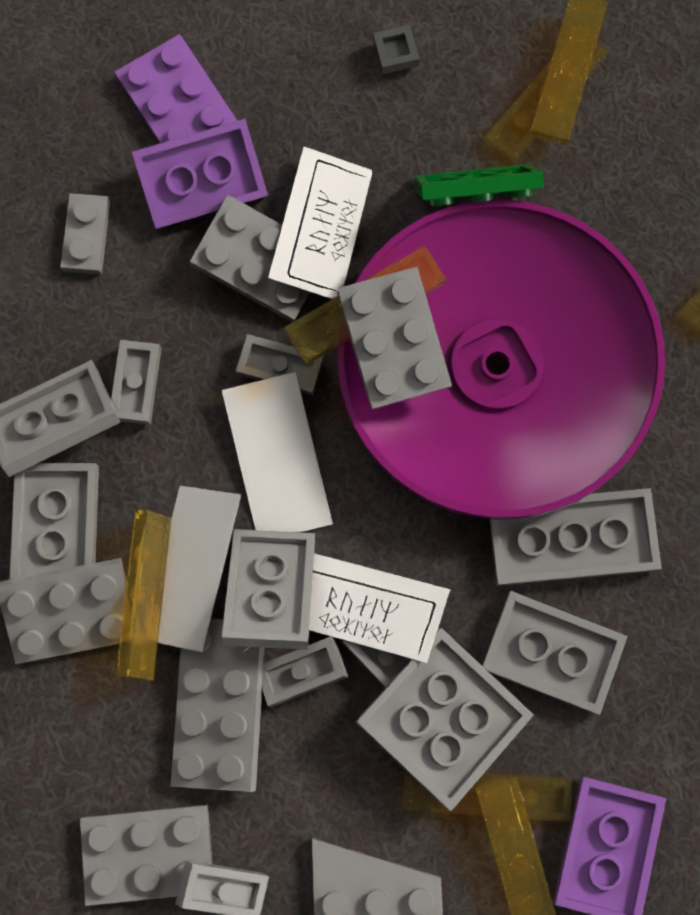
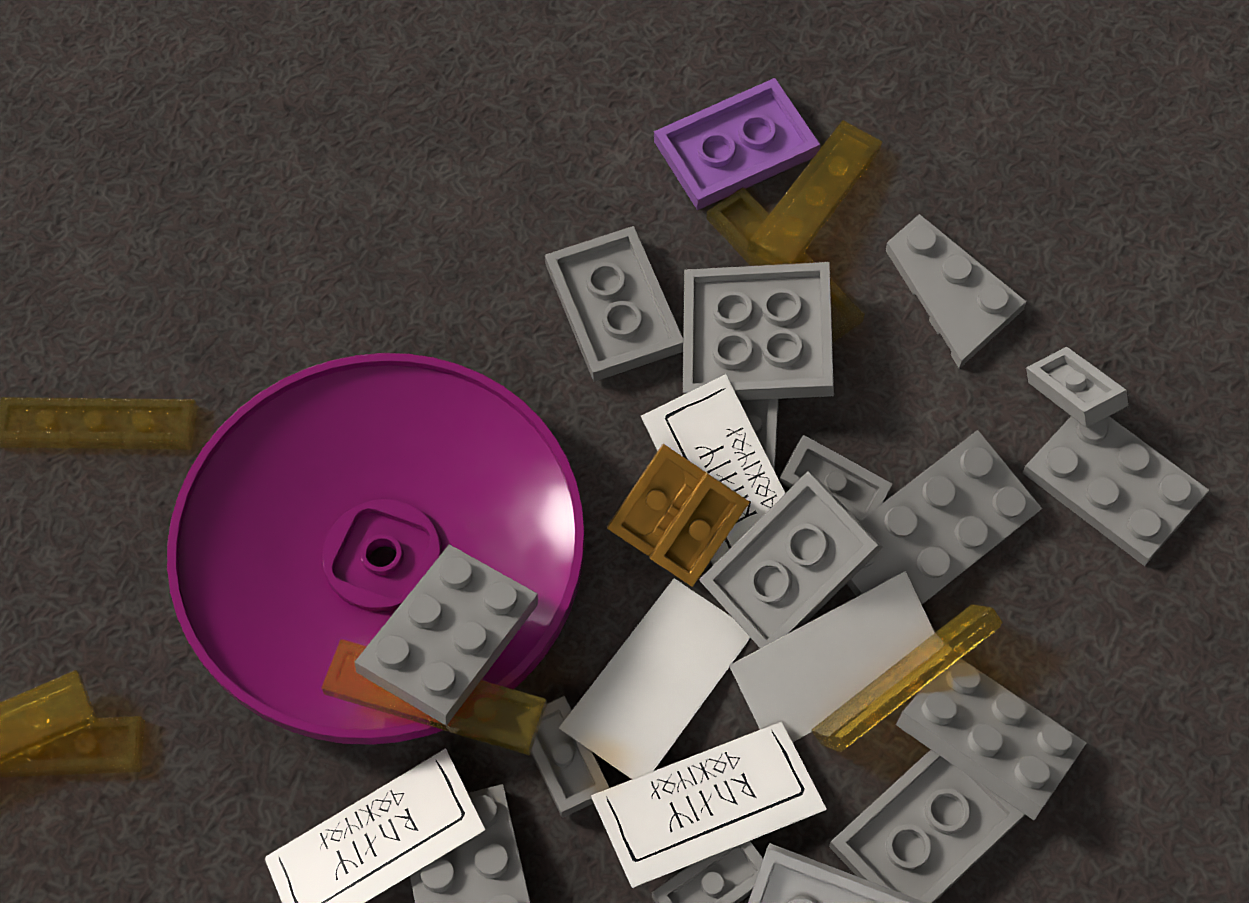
camera: 130 degrees left, 15 degrees down
green plate [414,164,544,206] -> none
light grey plate [489,488,662,586] -> none
none -> white sticker [591,721,827,888]
none -> pearl gold slope [607,444,750,587]

